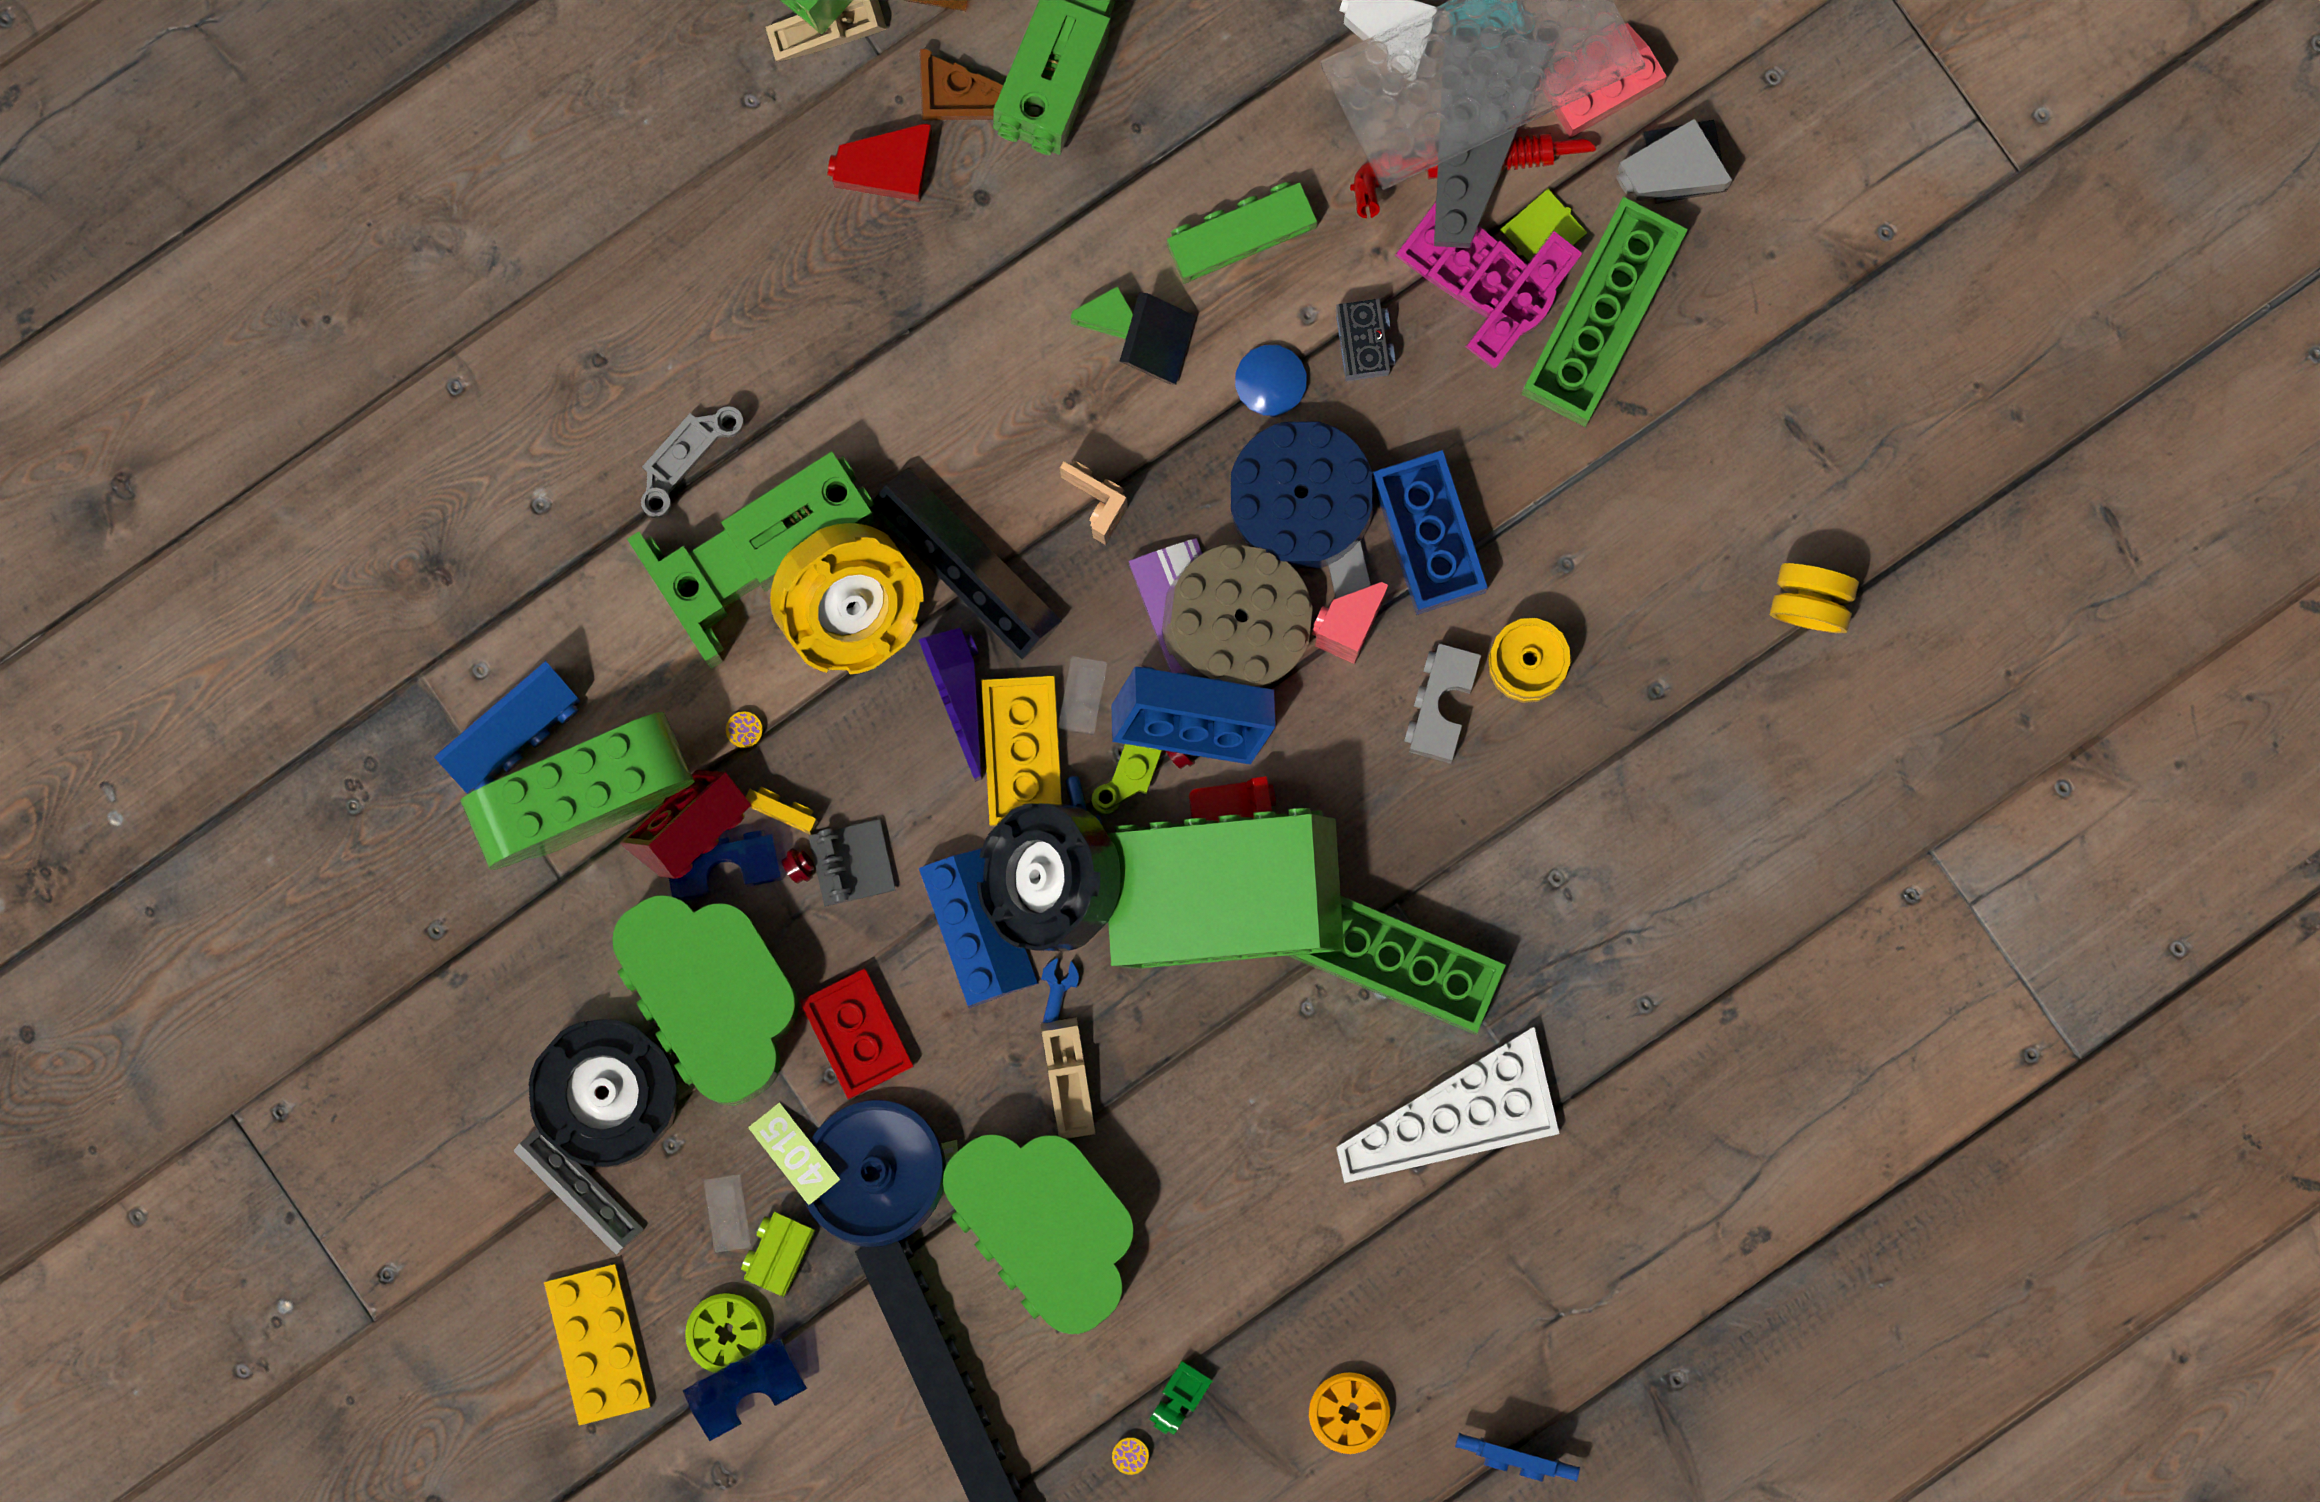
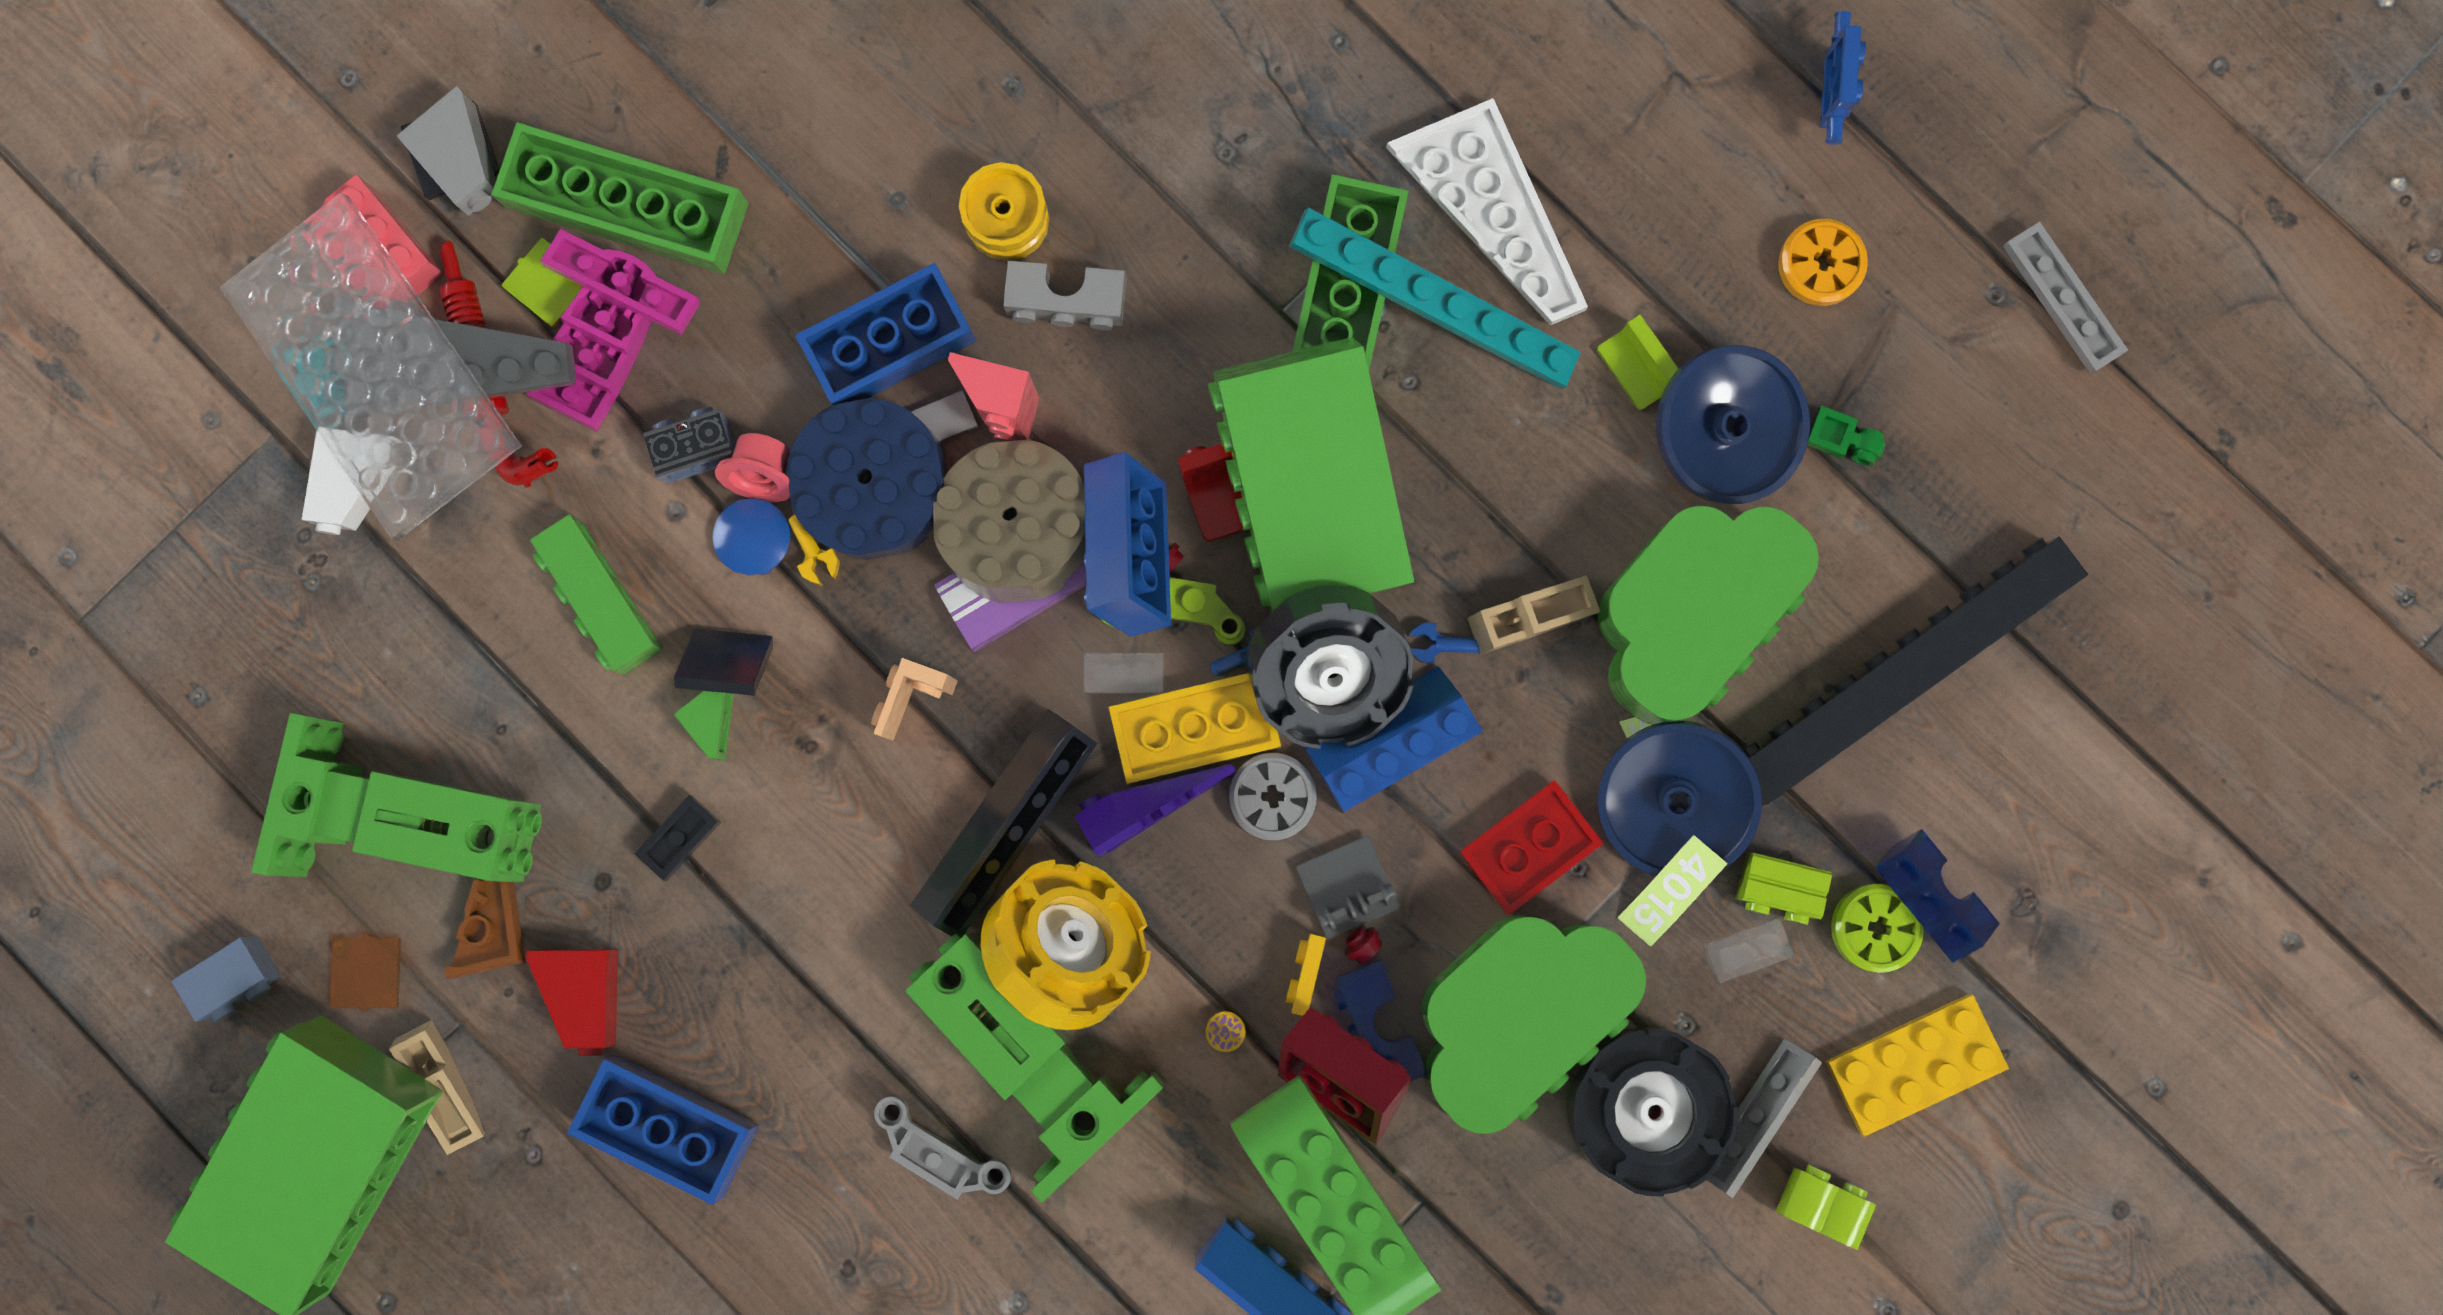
camera: 95 degrees left, 0 degrees up
yellow tile [1112,1438,1149,1475] -> none
none -> blue brick [567,1055,760,1205]
none -> black plate [635,795,721,881]
none -> coral piece [715,433,790,503]
none -> yellow bar [789,515,840,586]
none -> light grey wheel [1229,753,1317,841]
none -> teal plate [1289,208,1581,389]
none -> lime panel [1597,314,1678,411]
none -> dark blue dish [1656,345,1810,504]
none -> lime brick [1775,1165,1876,1250]

